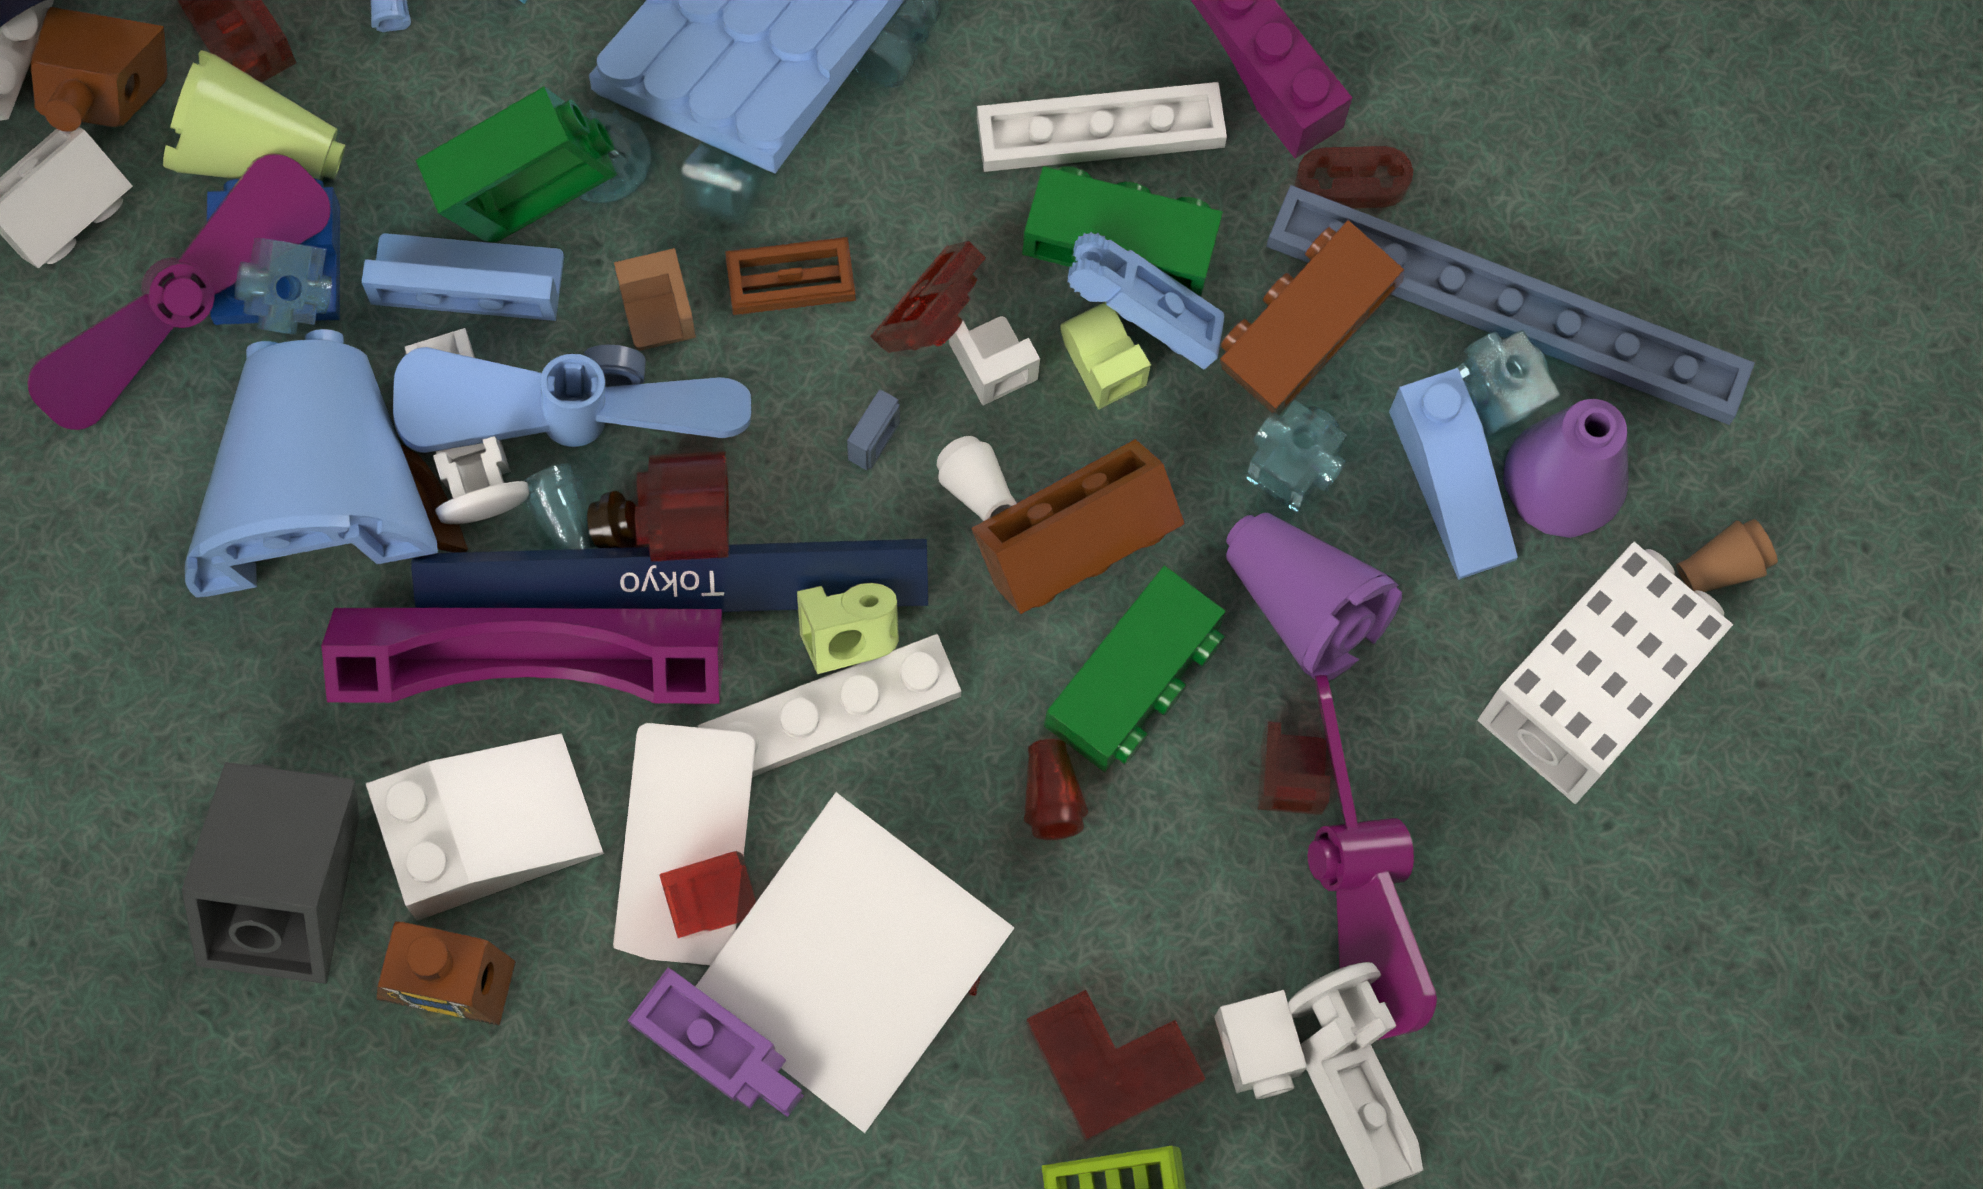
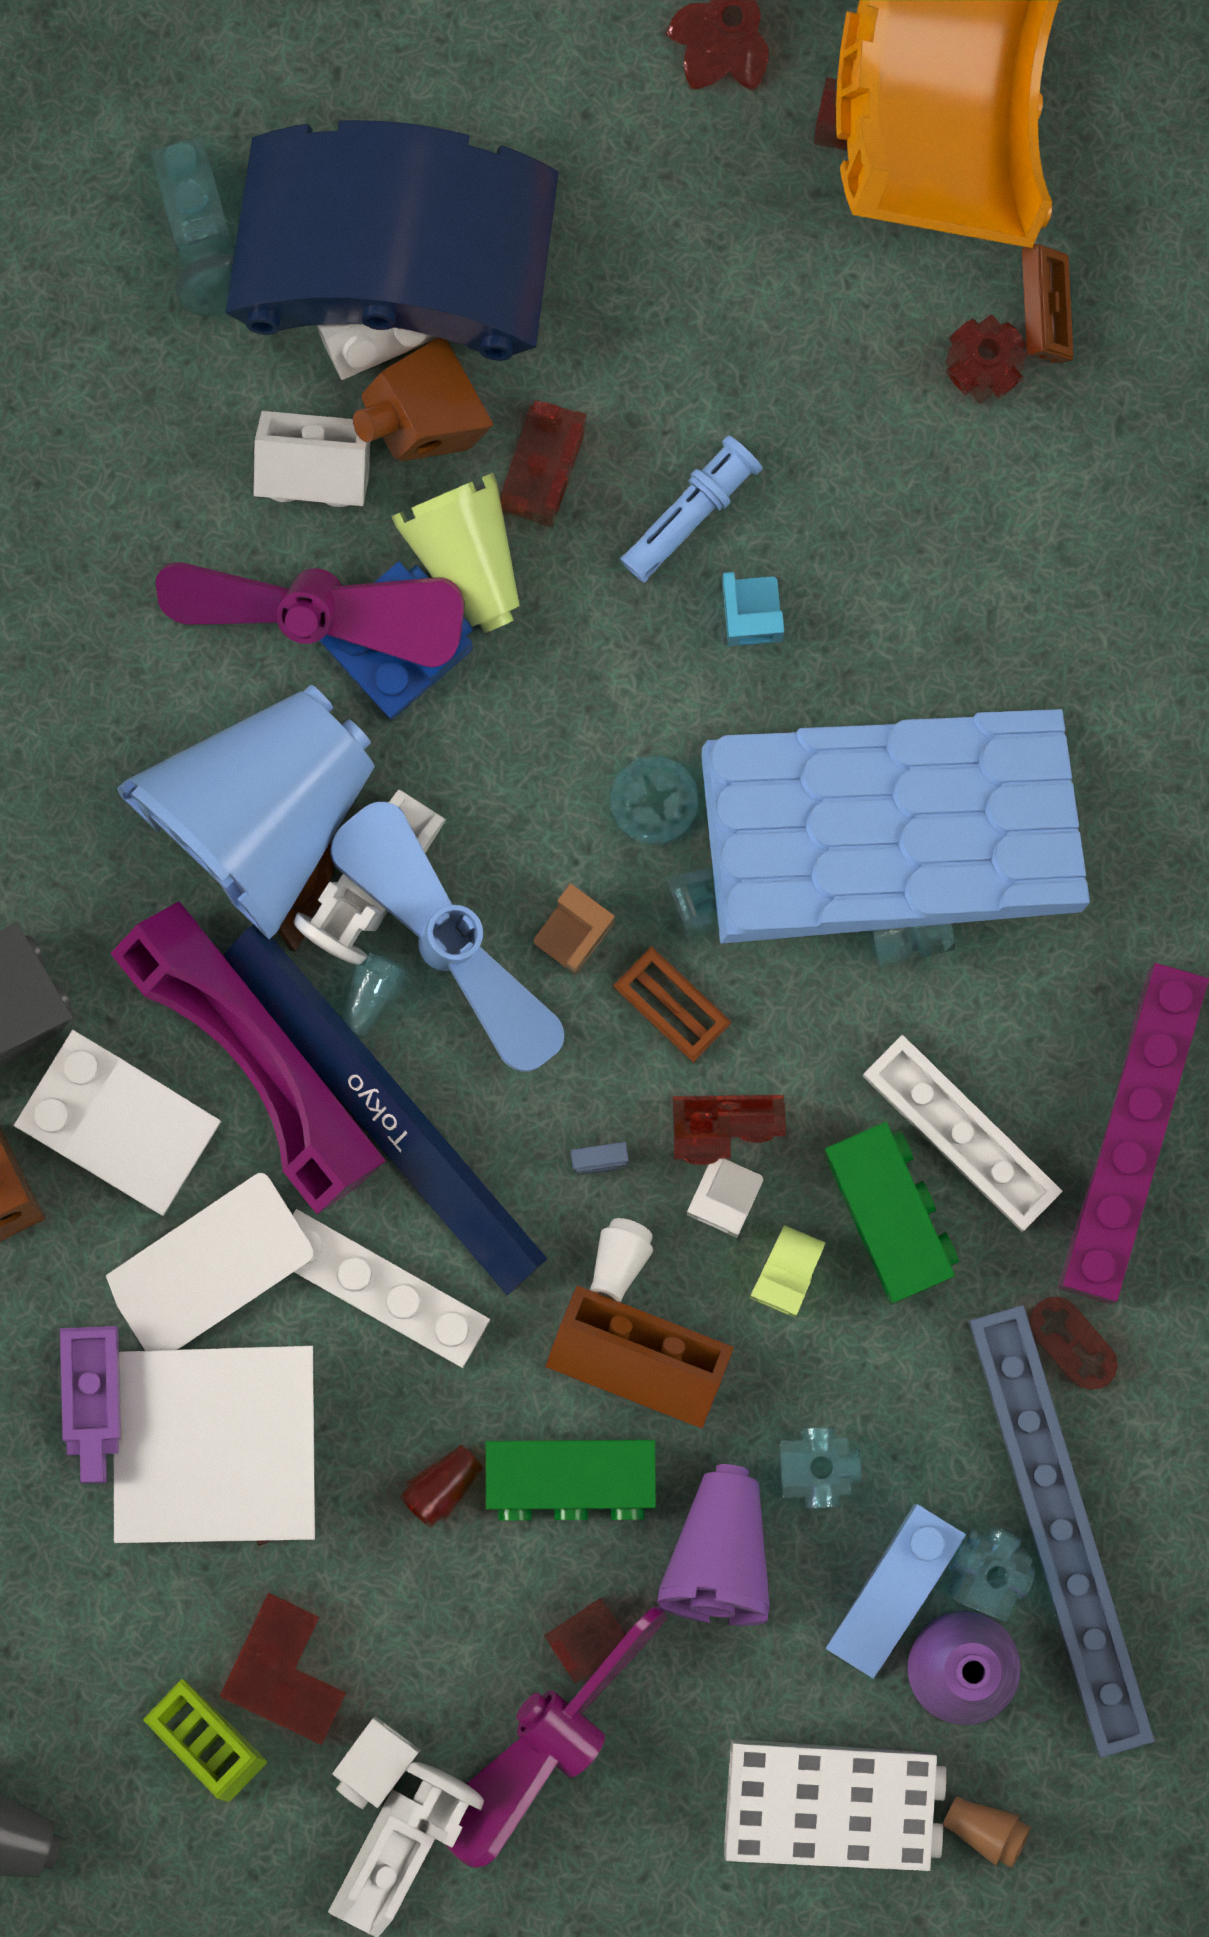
camera: 60 degrees right, 10 degrees up
clear light blue brick [235,238,332,335] -> none
light blue panel [361,233,564,321] -> none
green window [416,86,617,243] -> none
sand blue tile [583,345,646,387] -> none
dark brown plate [587,490,642,548] -> none
clear red brick [635,451,729,562] -> none
clear red panel [659,851,757,939] -> none
yellowish green leg [797,583,899,674] -> none
light blue hinge [1067,232,1225,369] -> none
dark orange brick [1220,220,1404,417] -> none

